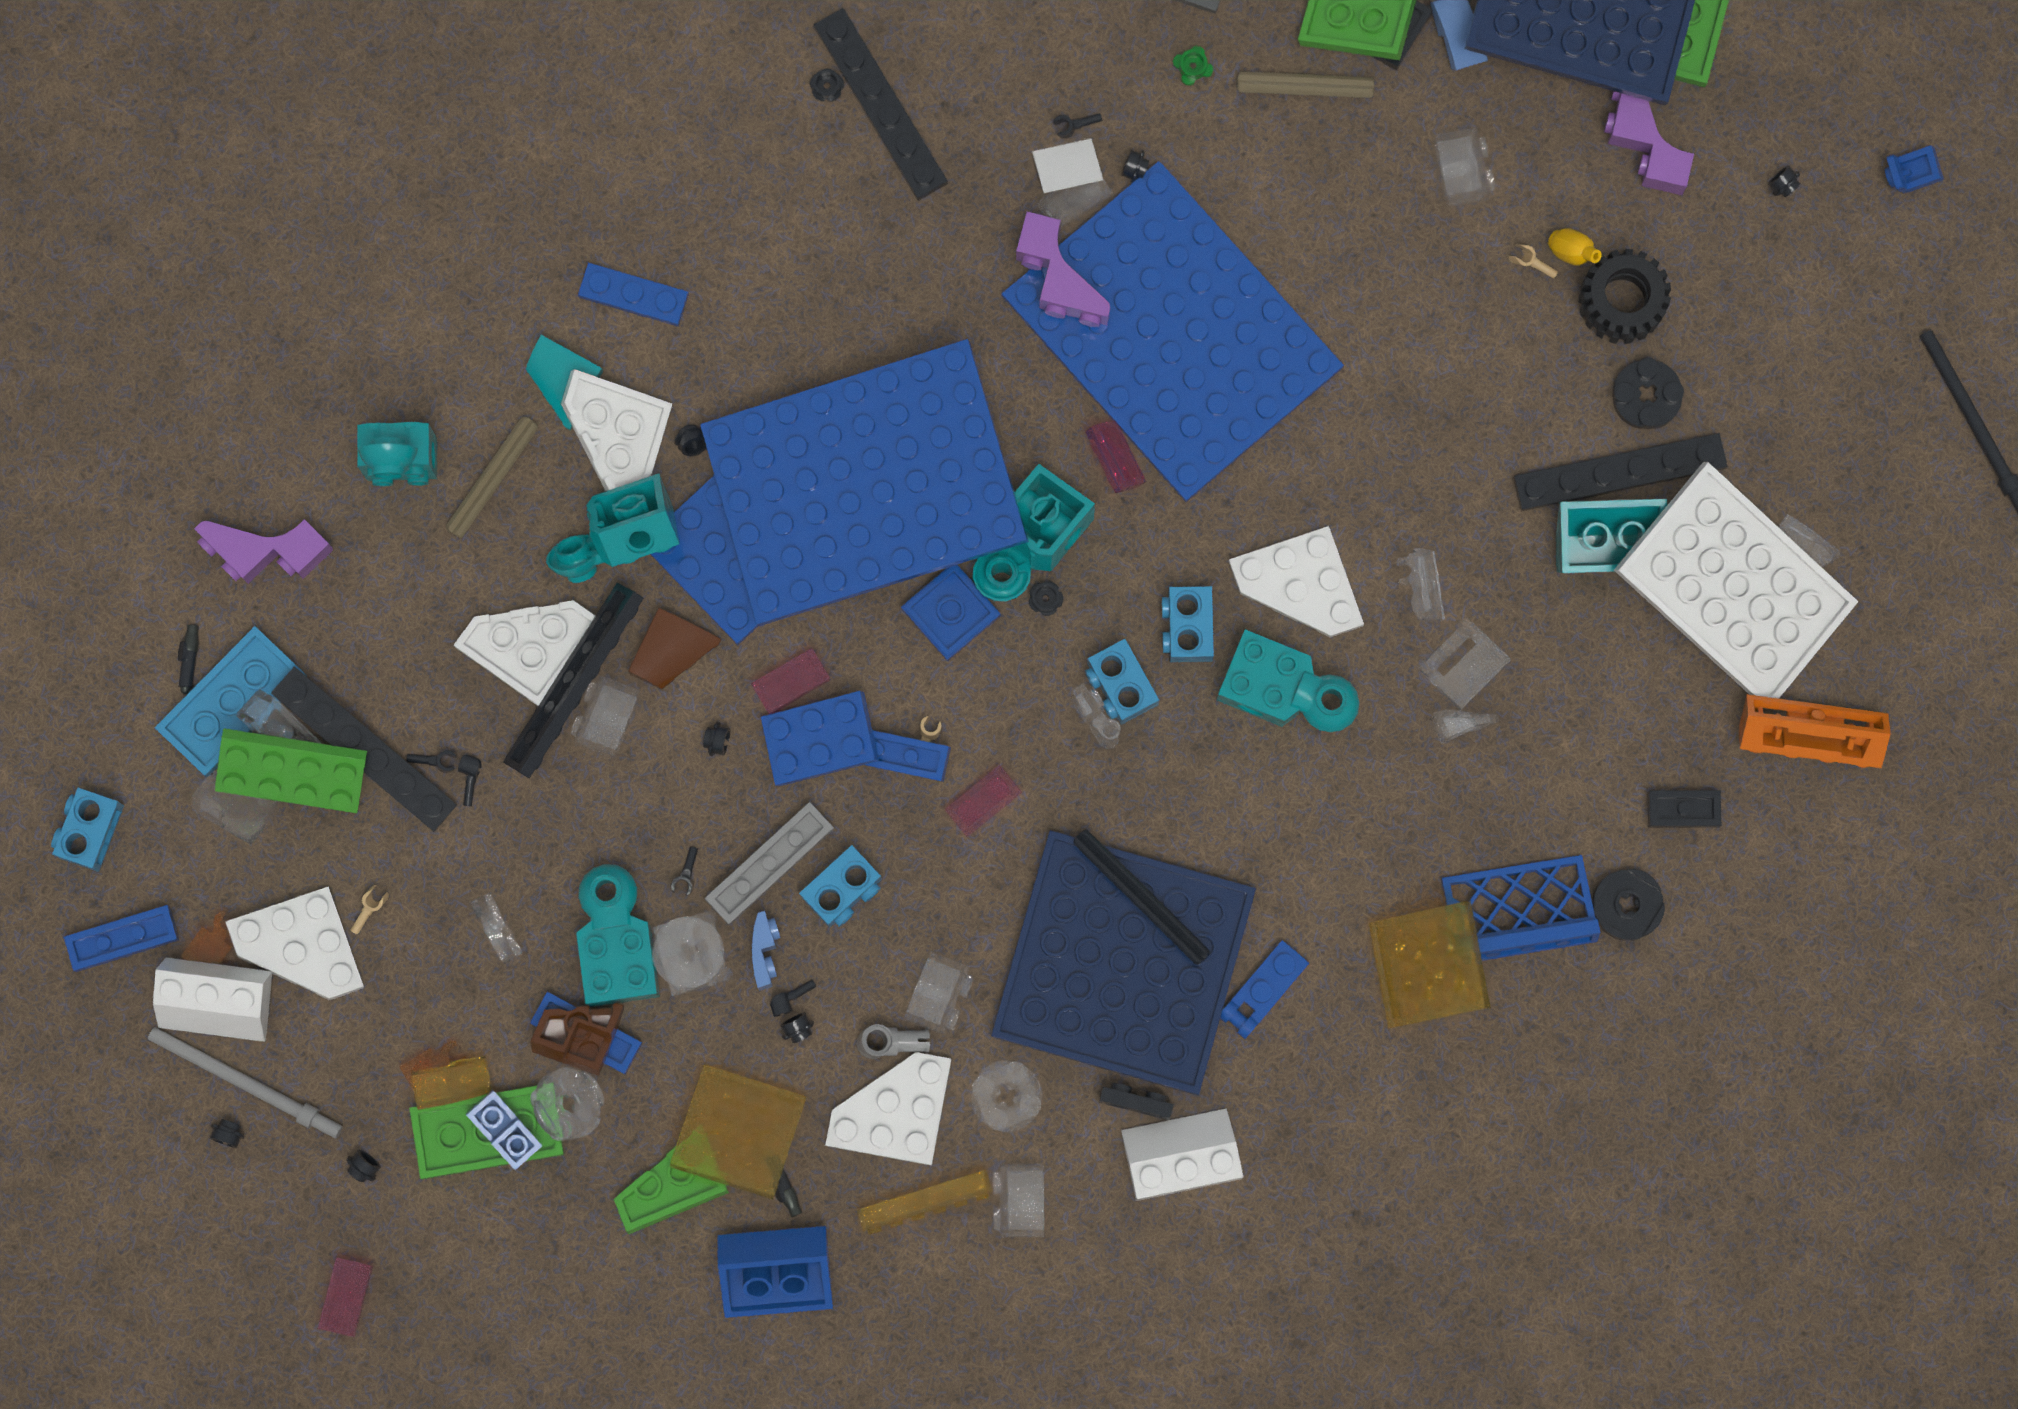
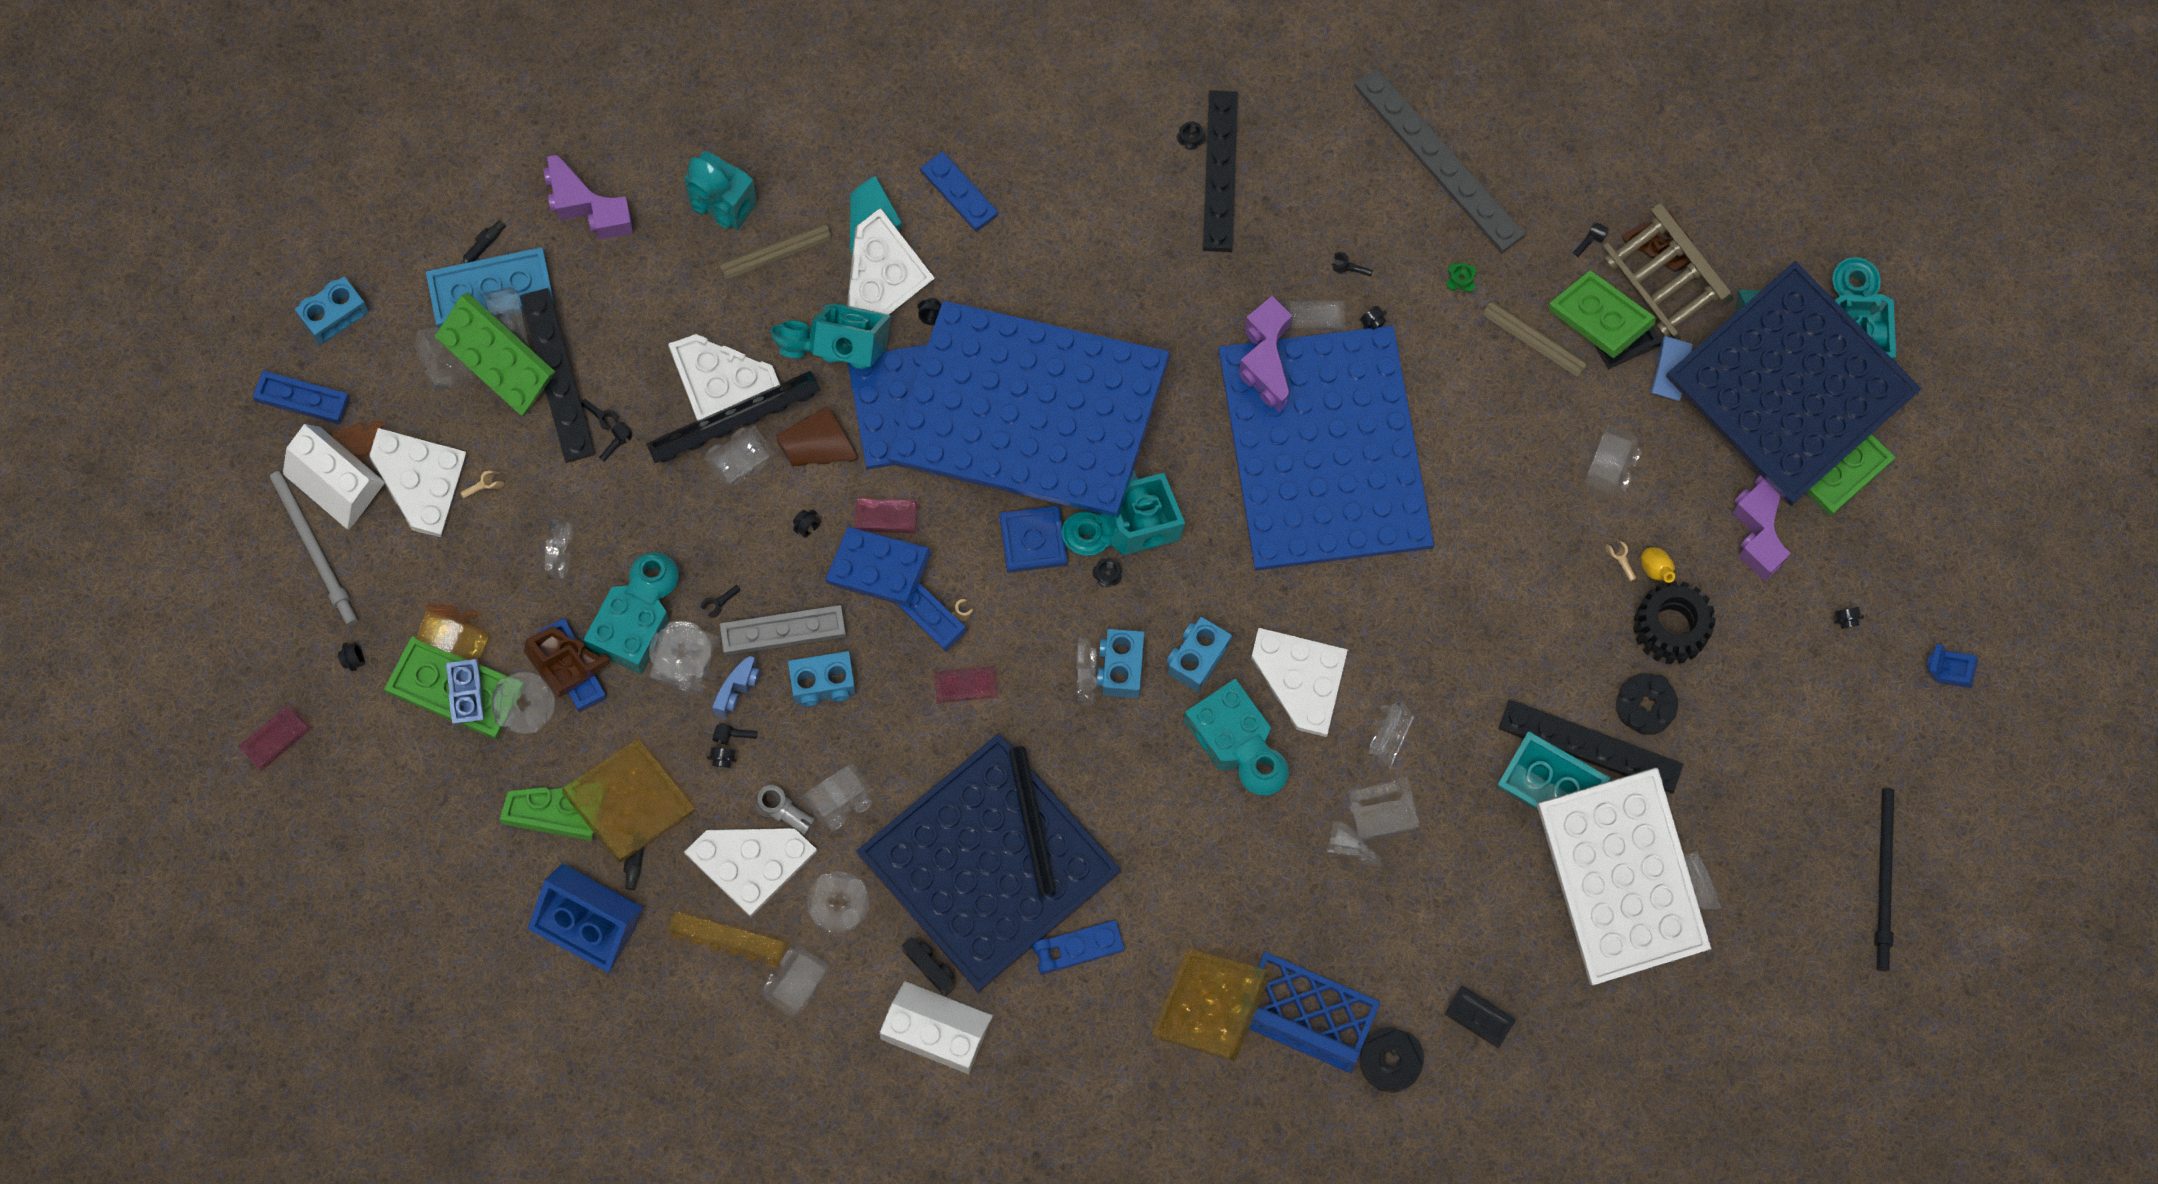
camera: 30 degrees right, 10 degrees down
black plate [210,1119,245,1148] -> none
white sticker [1032,139,1103,193] -> none
clear pink plate [1085,421,1146,494] -> none
orange brick [1739,694,1891,768] -> none

